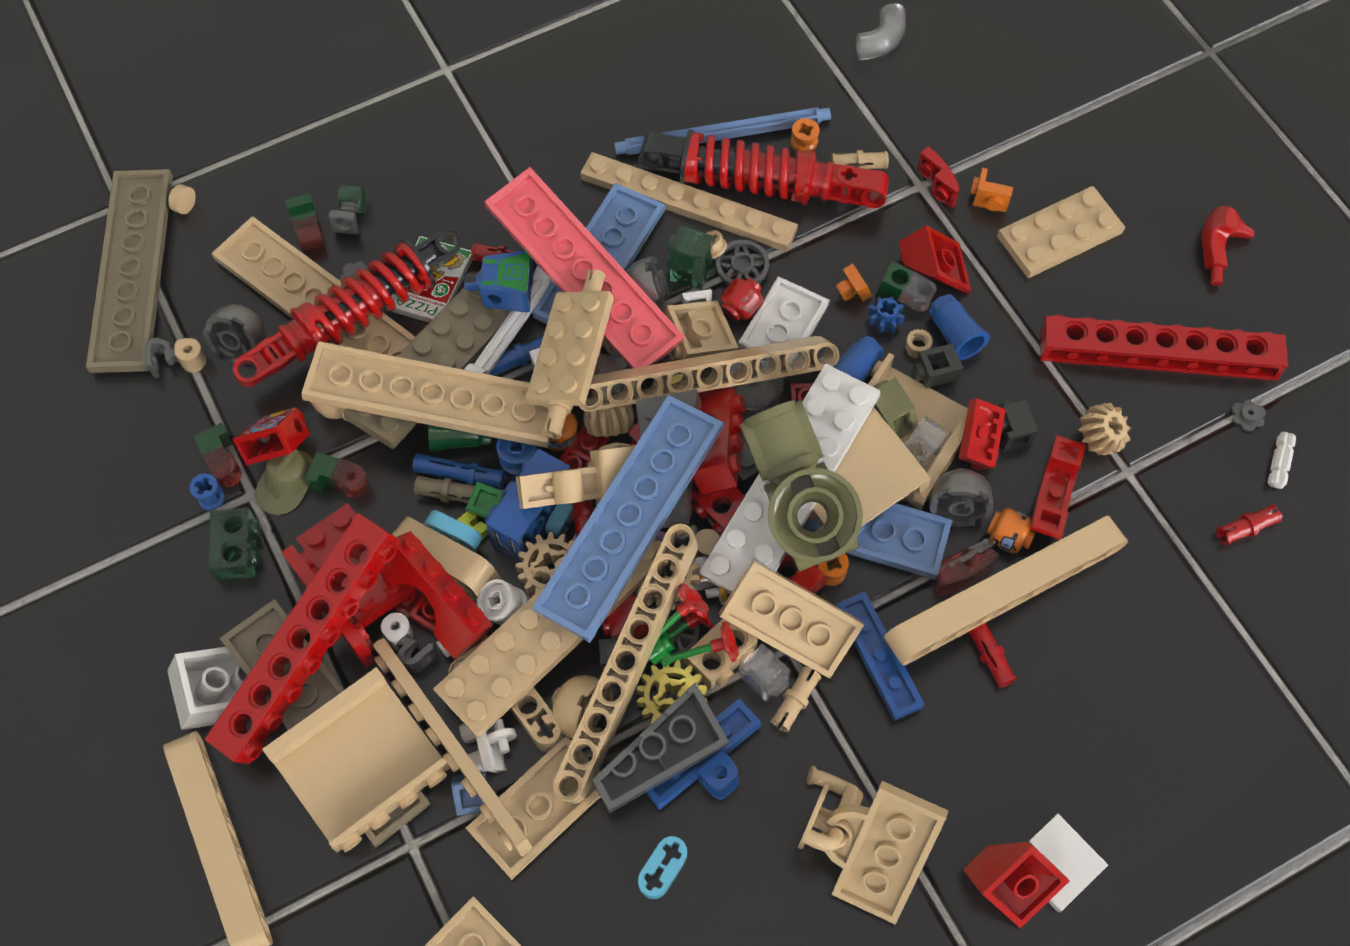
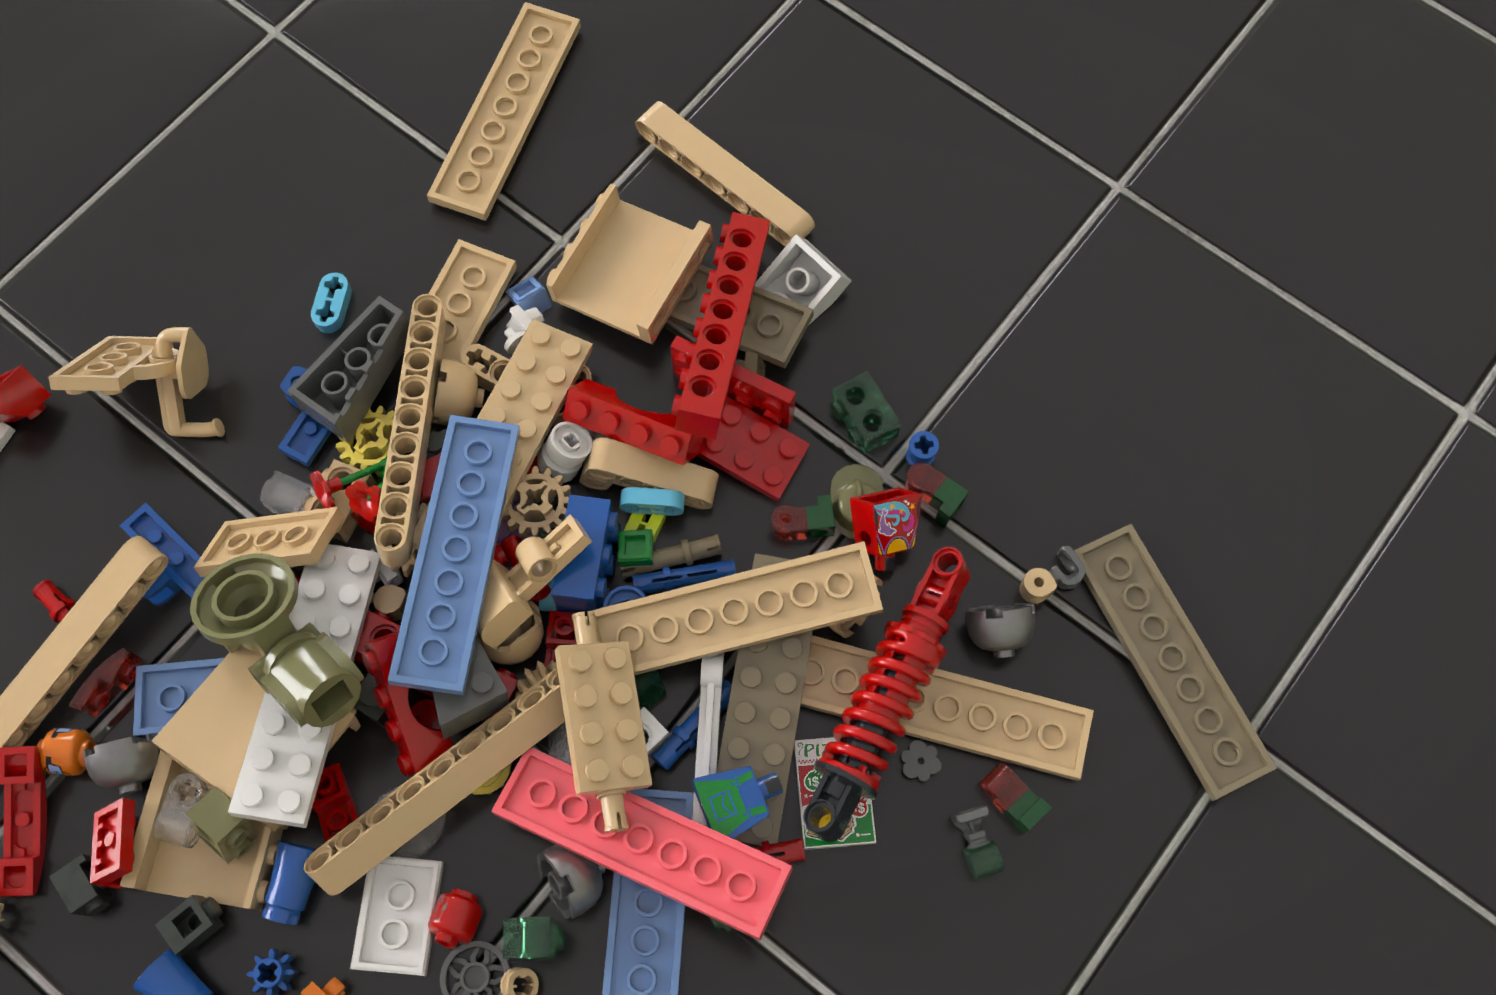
camera: 155 degrees right, 5 degrees up
tan tile [168,184,196,214] -> none
tan plate [373,637,533,857] -> none
leg [381,613,438,674] -> none
tan plate [663,300,739,361] -> none
white slope [680,289,712,304] -> none
tan pin [771,666,821,732] -> none
tan axle [905,329,933,358] -> none

